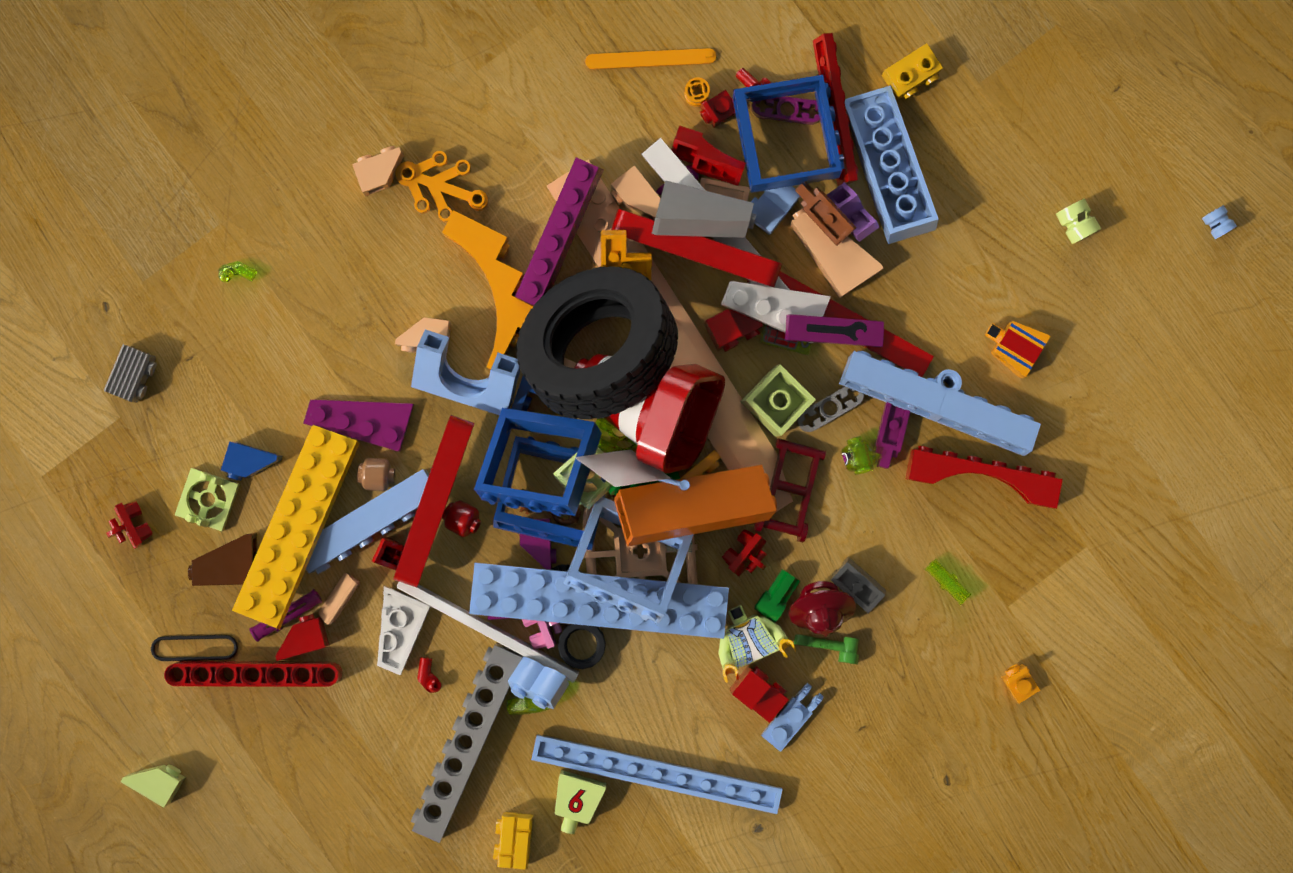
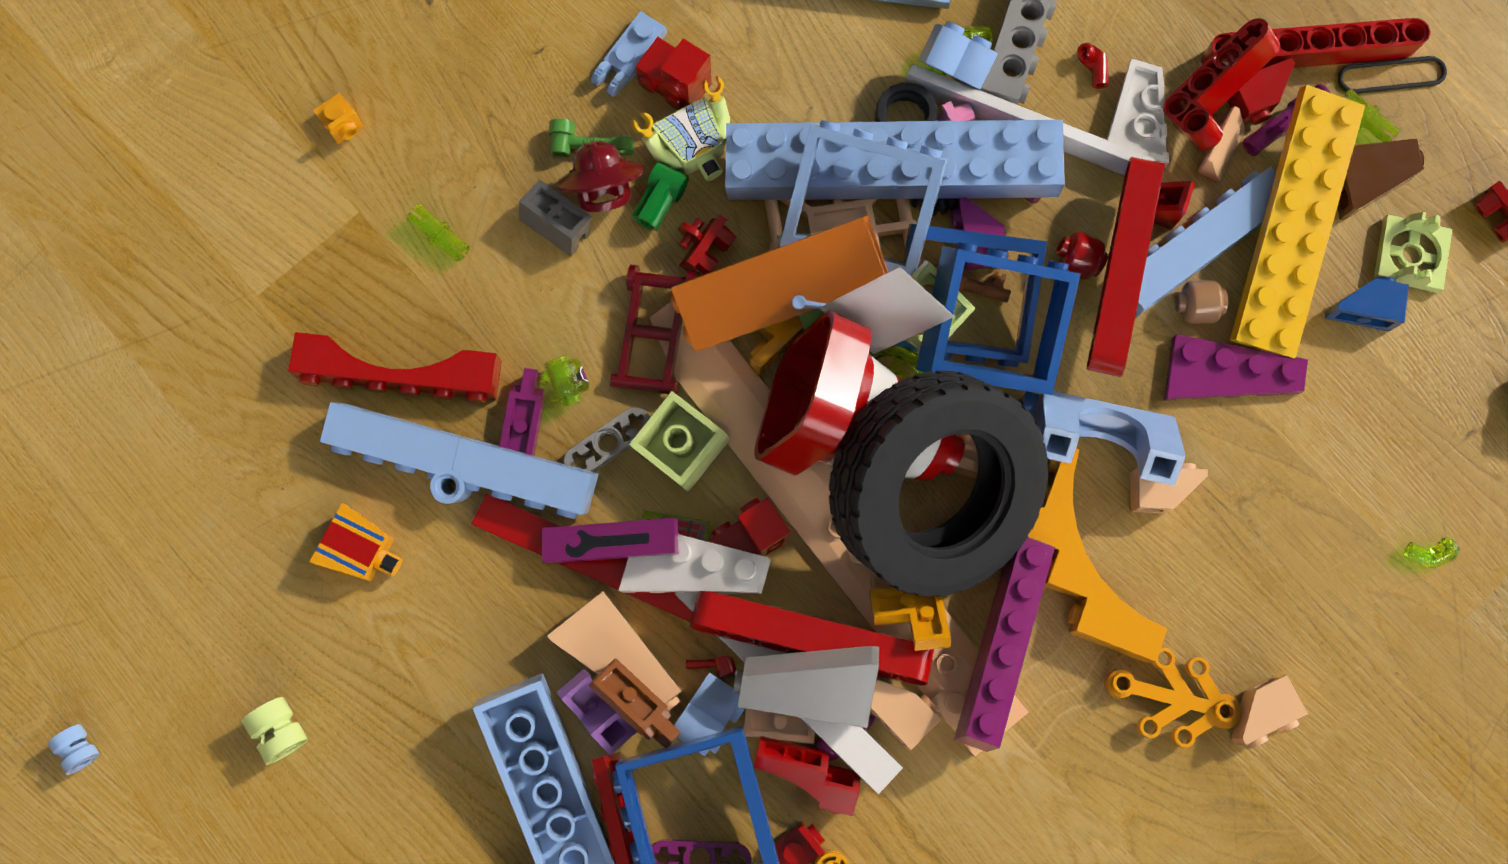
camera: 175 degrees right, 10 degrees down
none -> red hand [686,656,736,677]
none -> red beam [1163,18,1280,150]
none -> clear neon green pin [1343,88,1401,142]

